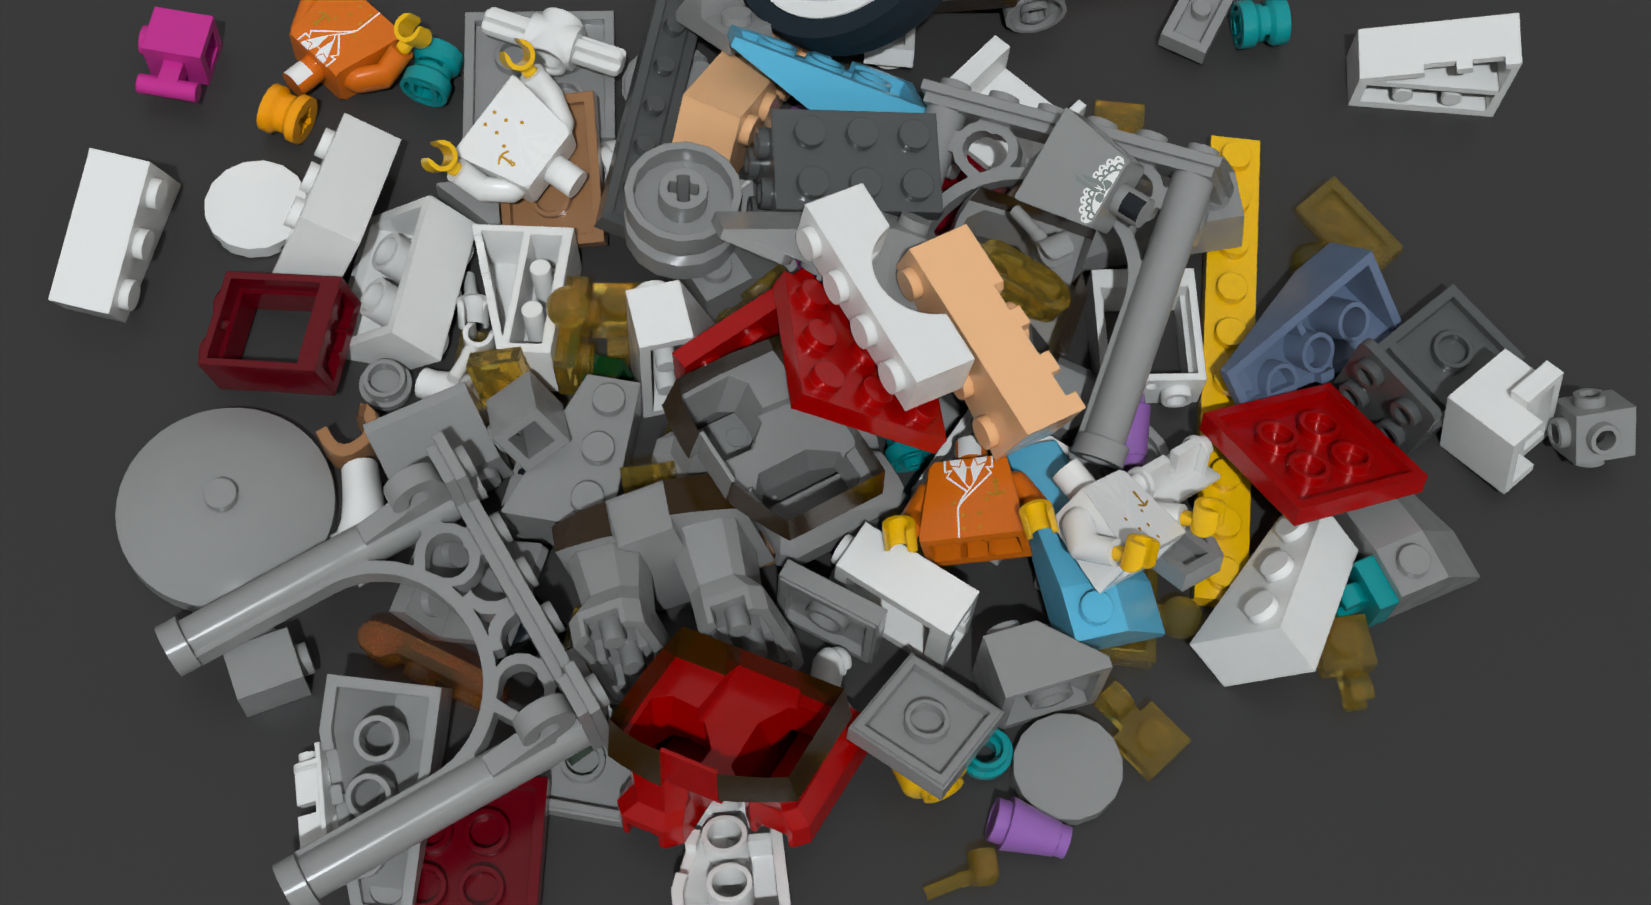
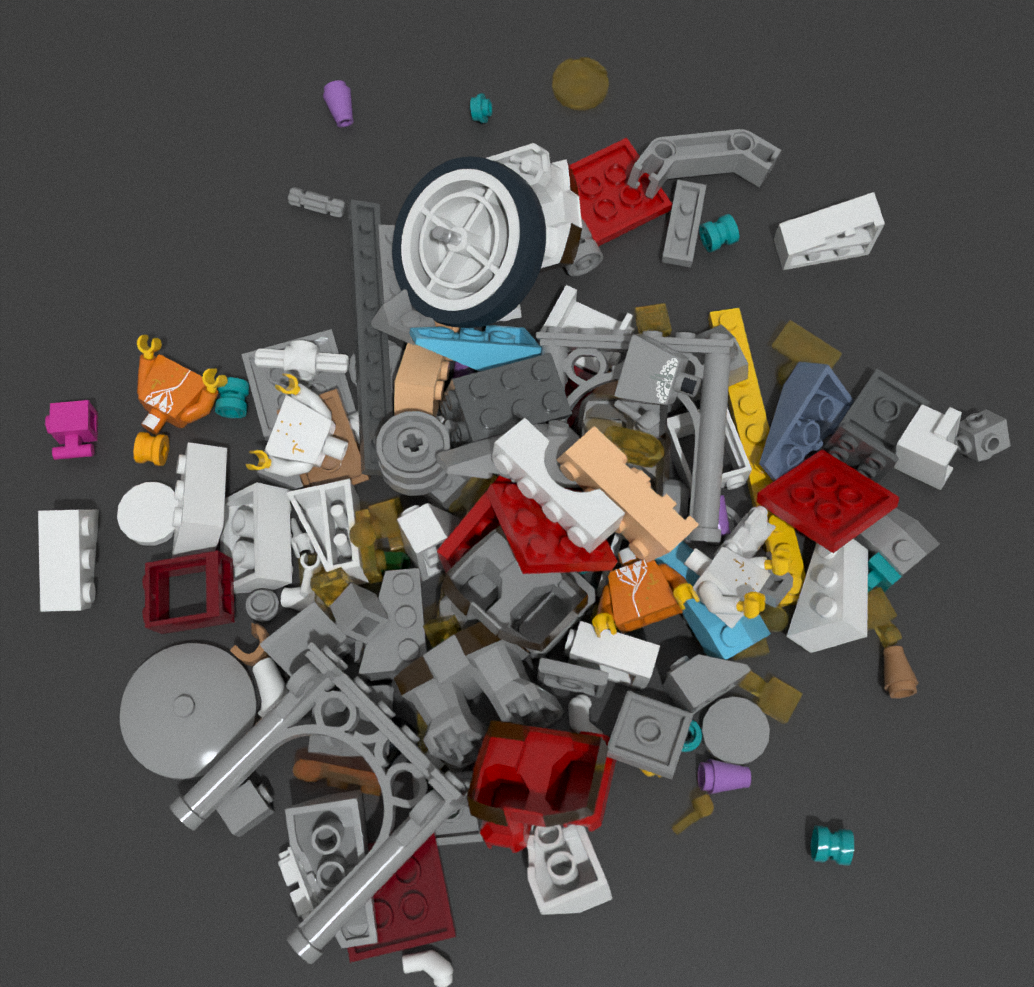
camera: 10 degrees left, 5 degrees up
none -> medium nougat cone [883,646,919,698]

